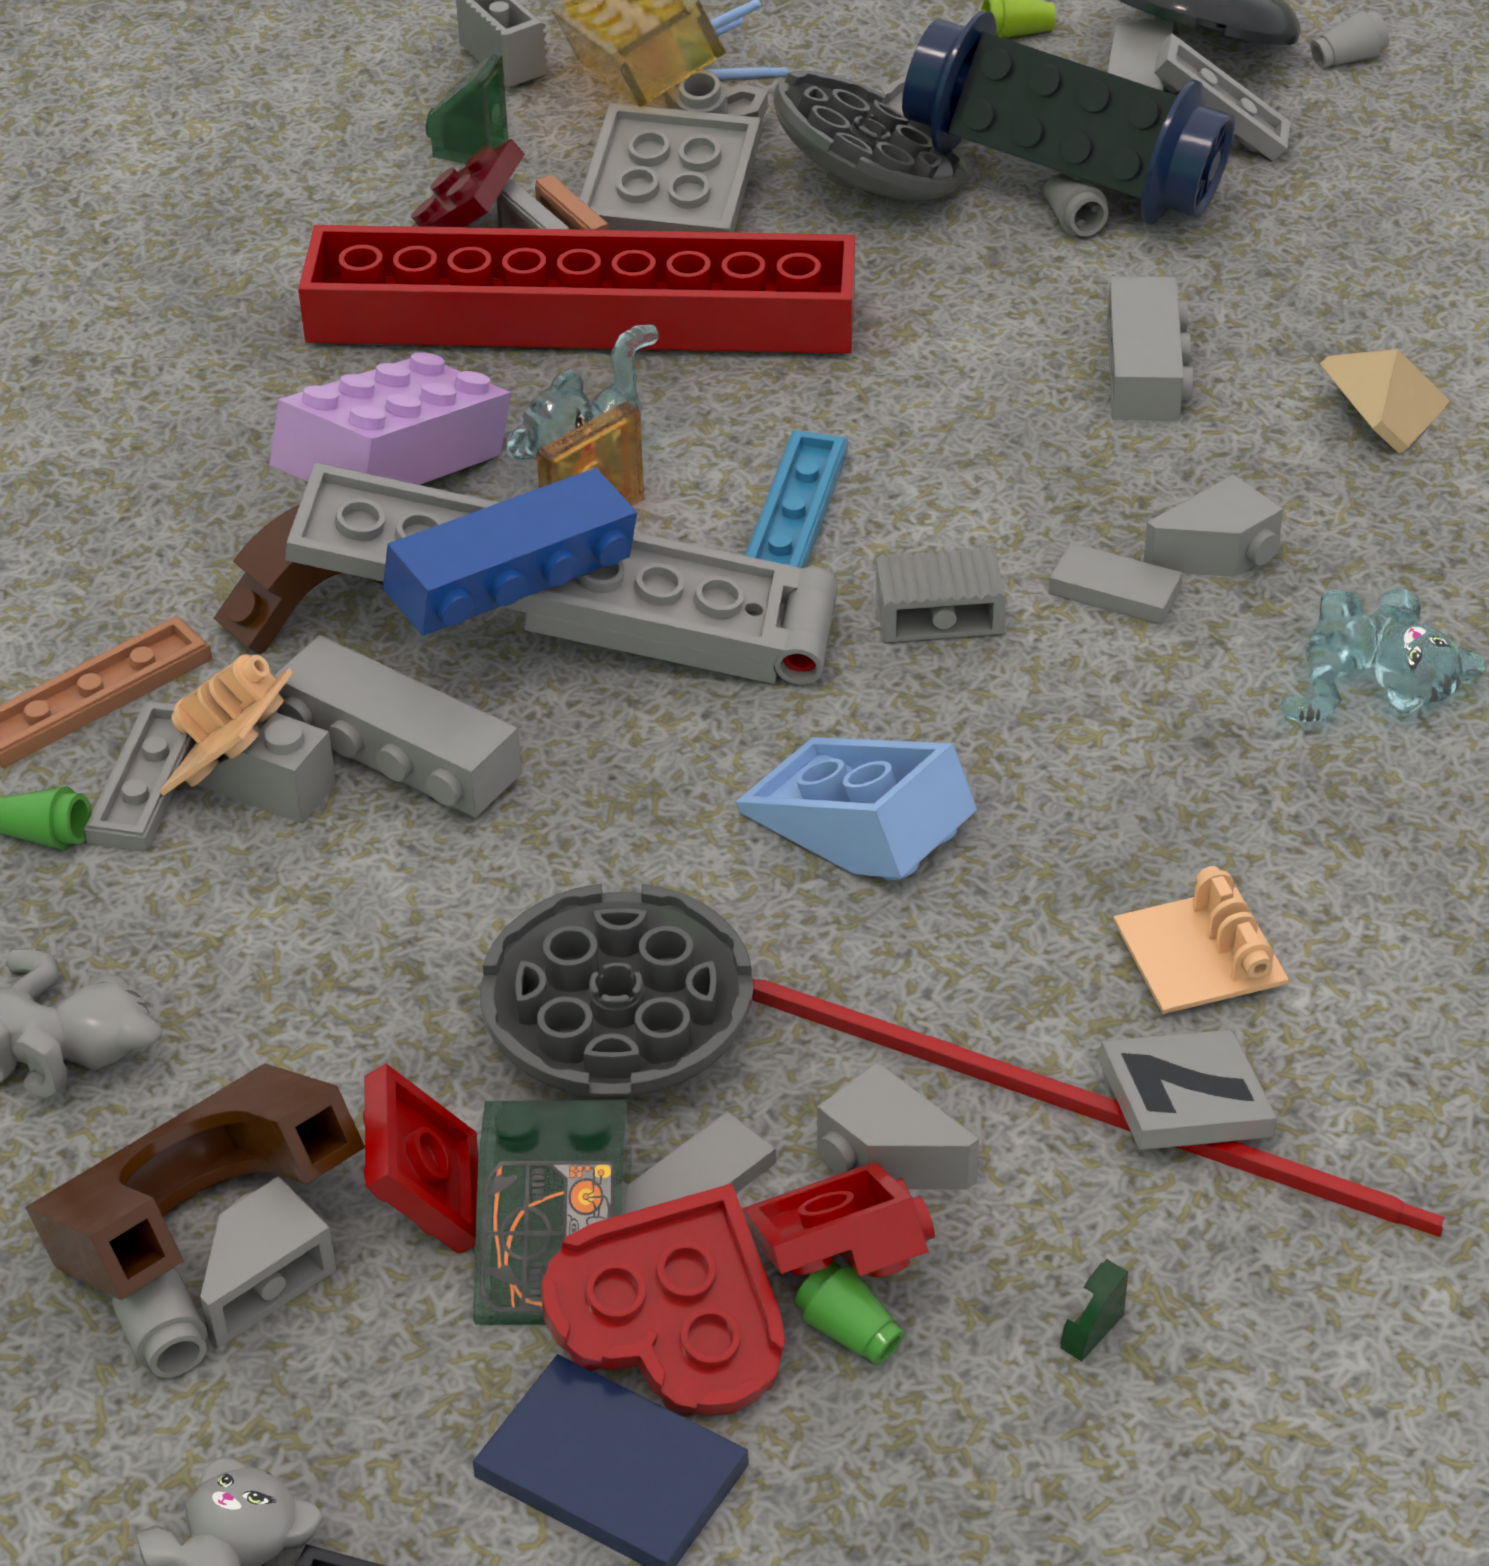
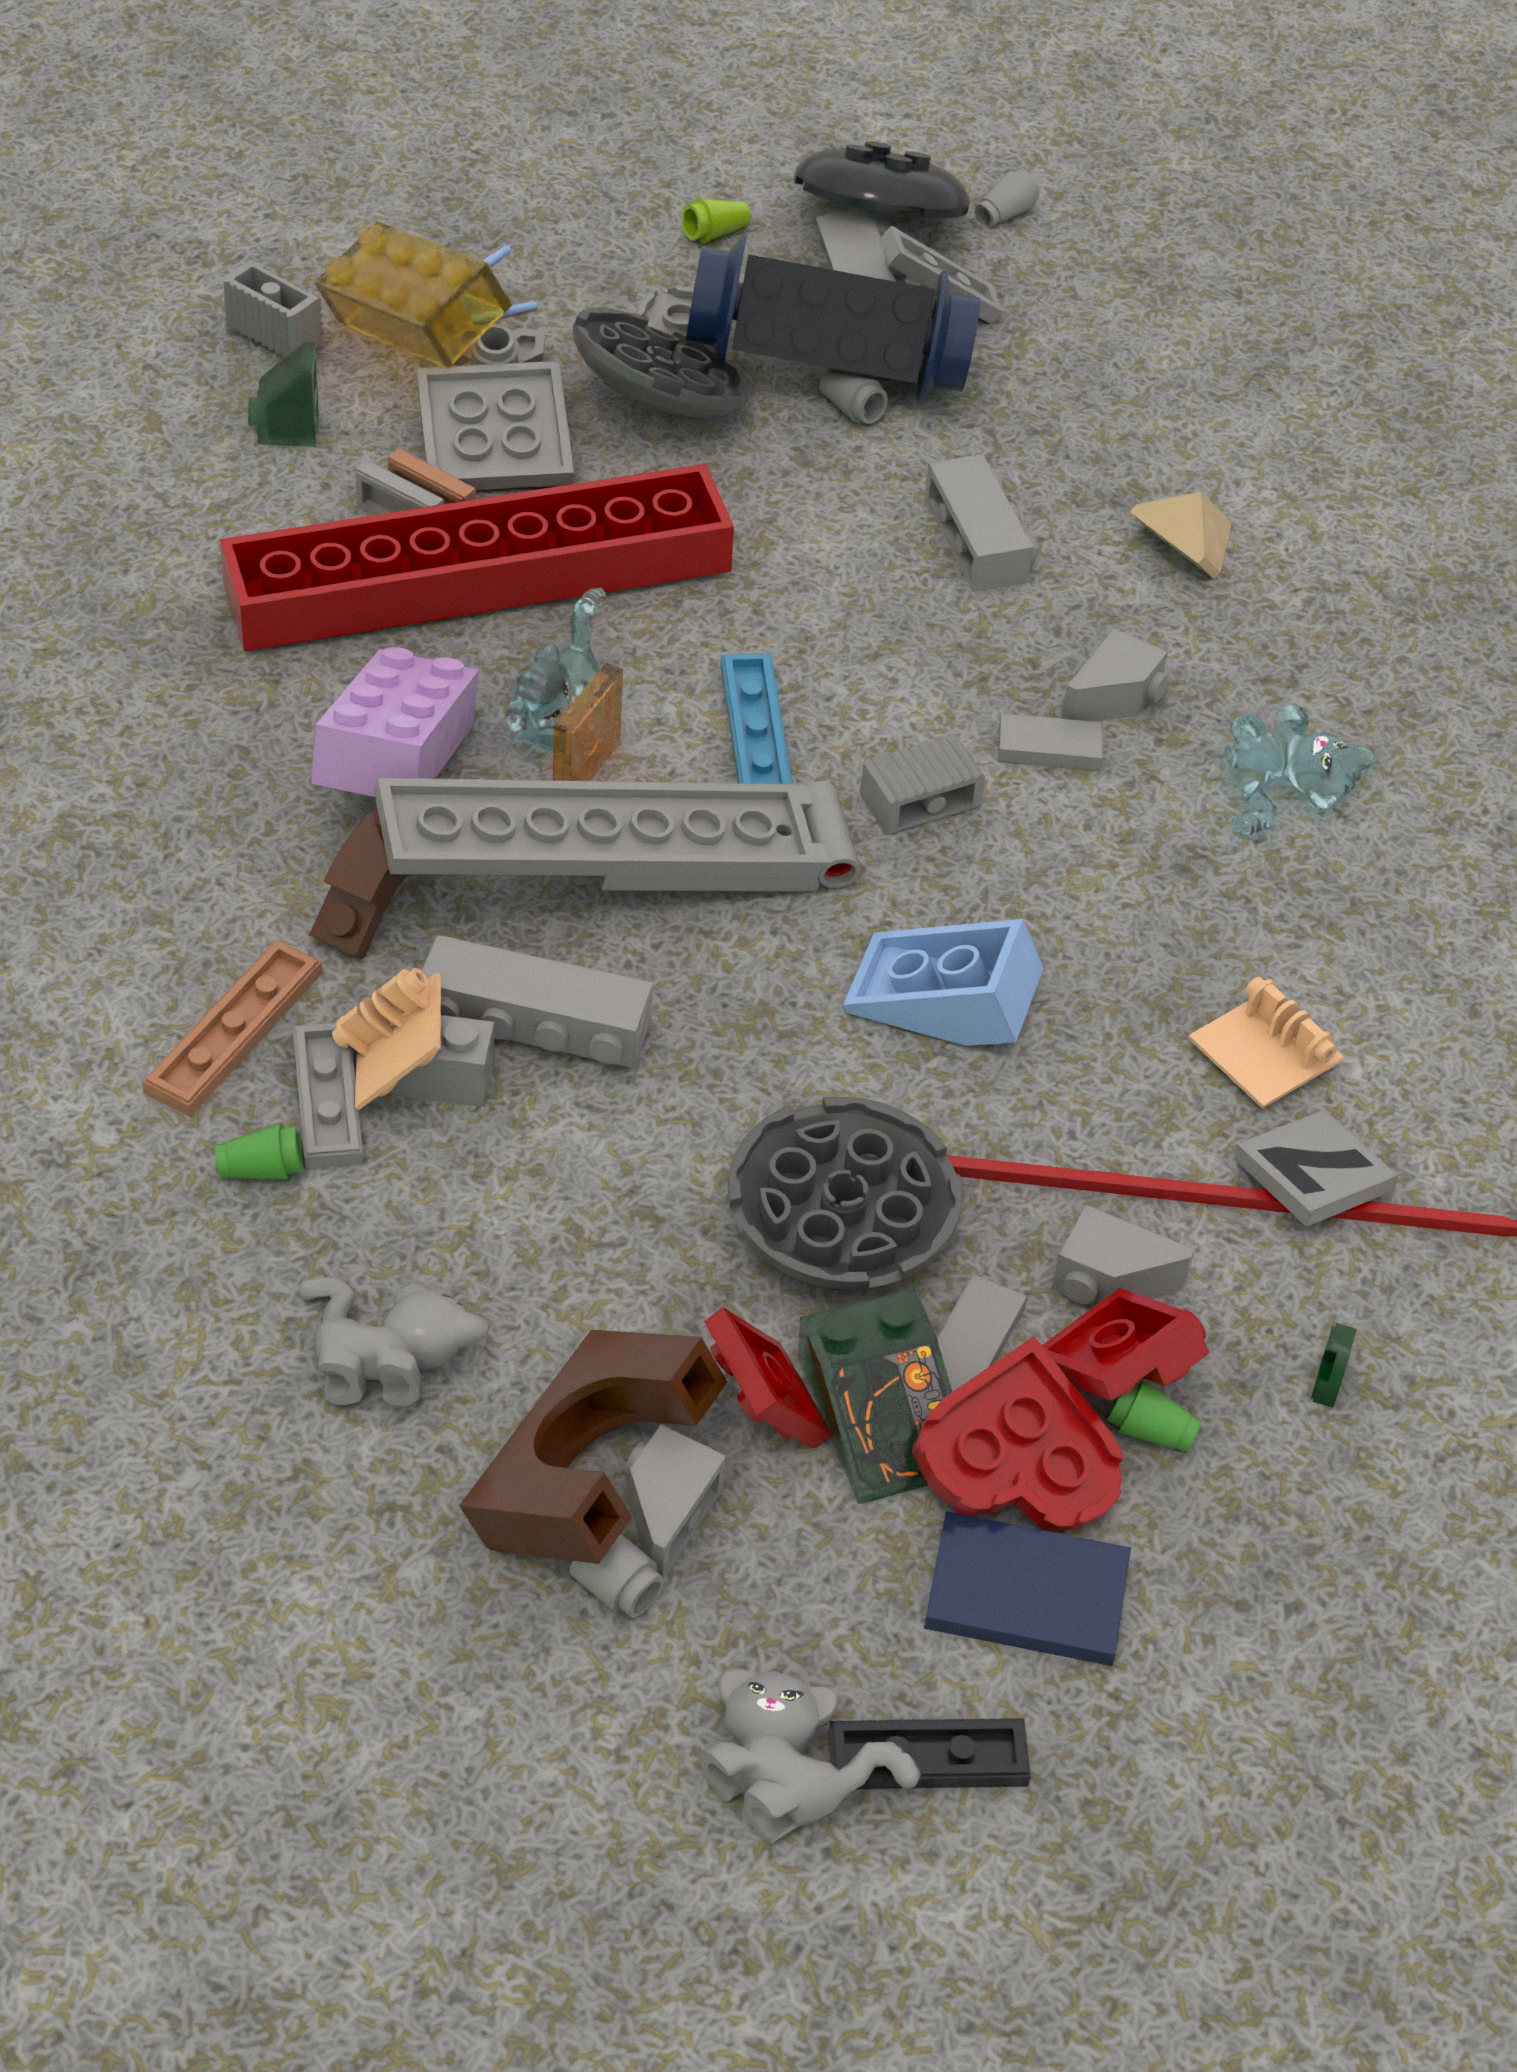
camera: 25 degrees left, 5 degrees up
blue brick [383,468,637,636] -> none
dark red plate [411,139,525,227] -> none

